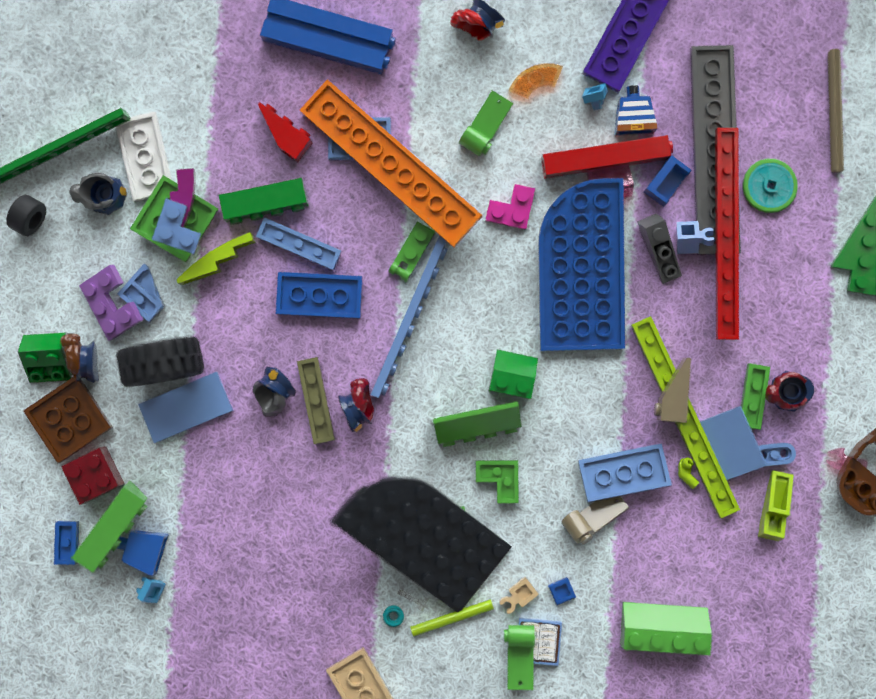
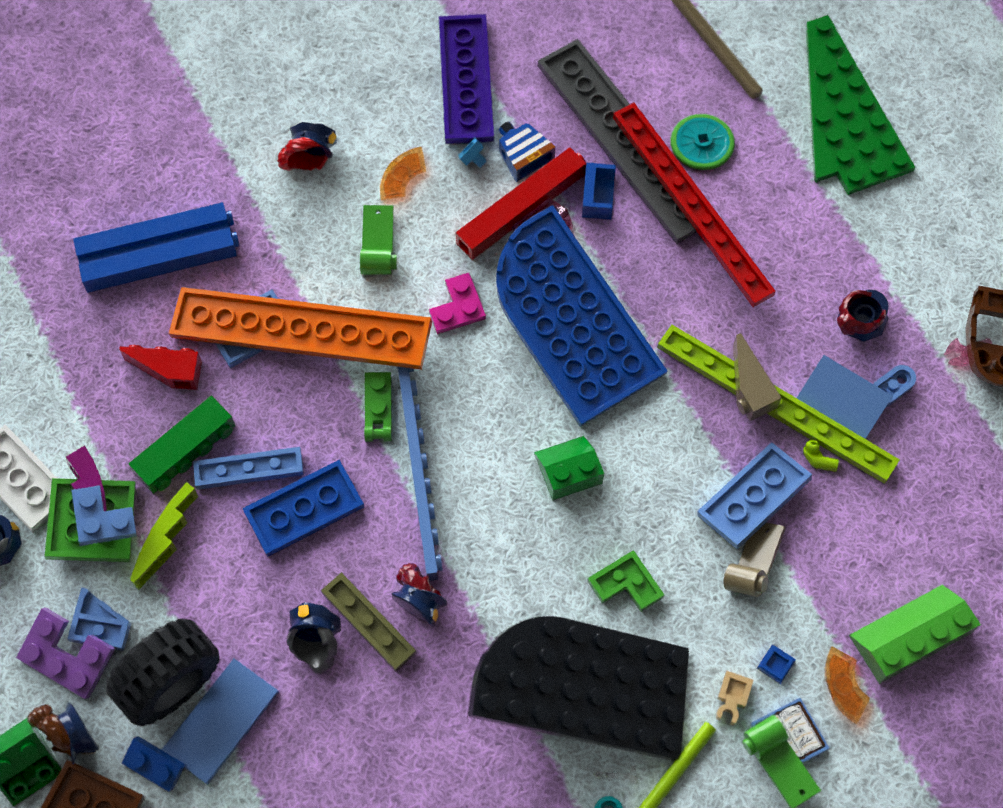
camera: 35 degrees left, 20 degrees down
bright green slope [433,402,522,447] -> none
dark grey slope [637,214,682,284] -> none
medium blue brick [676,221,714,254] -> none
bright green plate [741,363,770,430] -> none
lime slope [758,470,794,542] -> none
none -> blue plate [121,736,186,792]
none -> clear orange tile [825,646,870,724]

